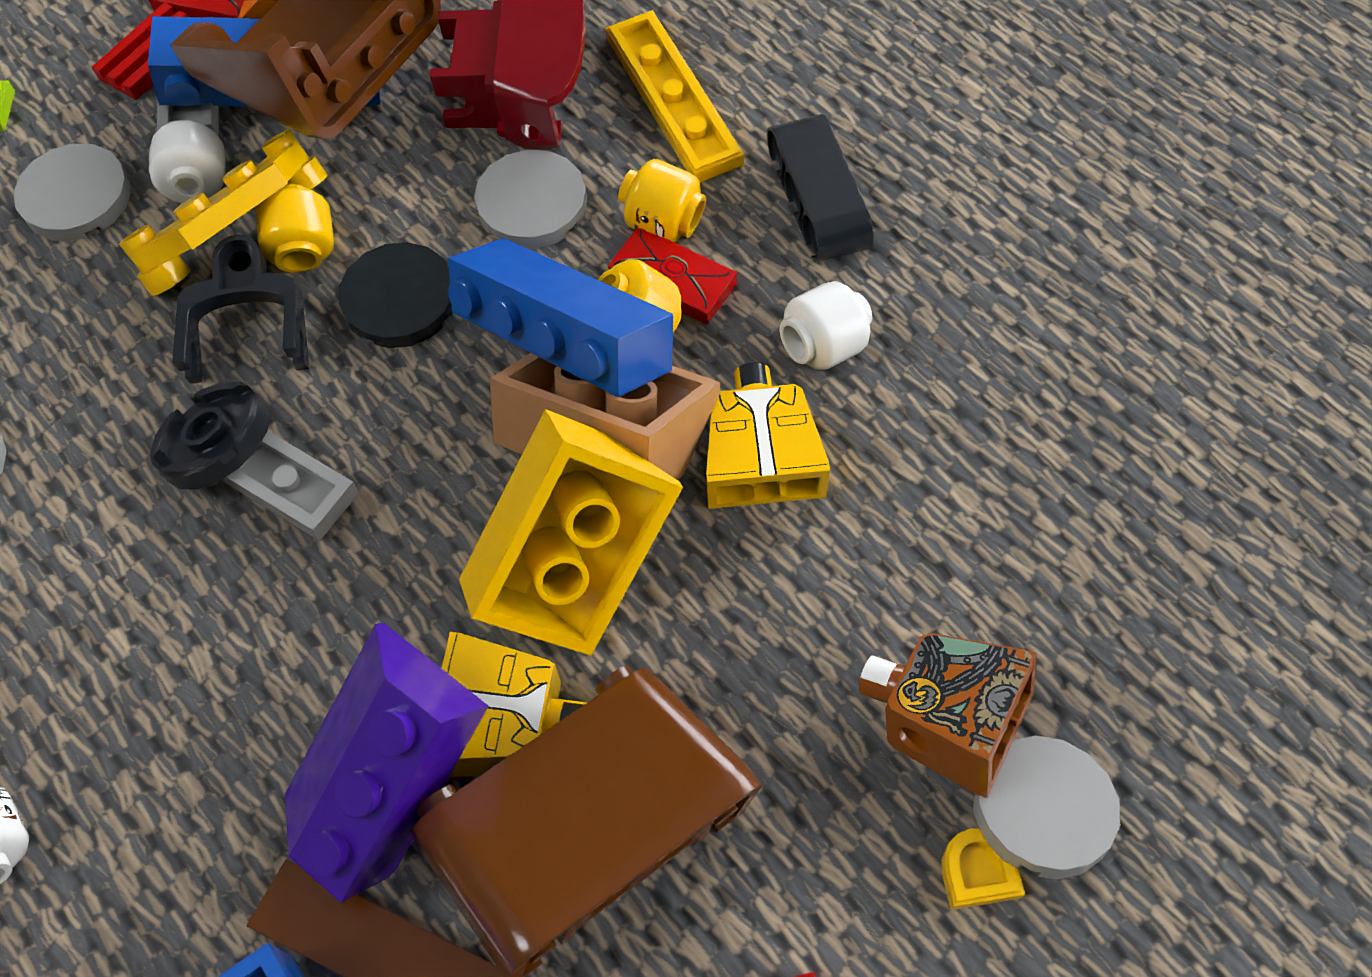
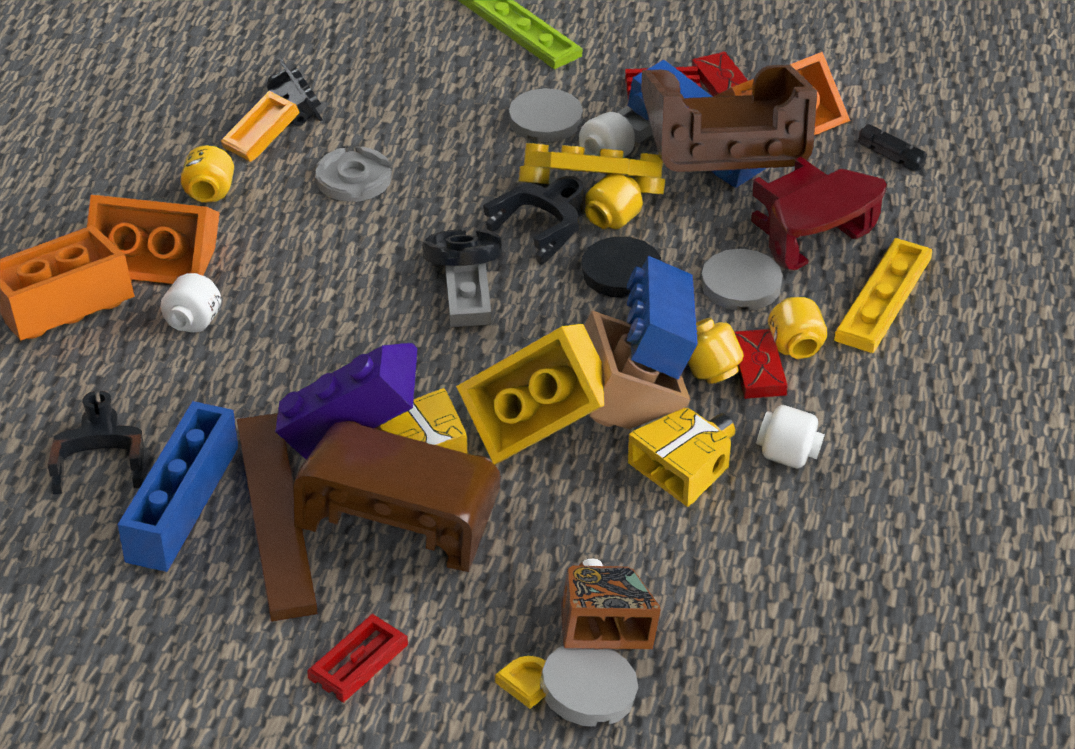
camera: 50 degrees right, 20 degrees down
black beam [767,114,874,263] -> none

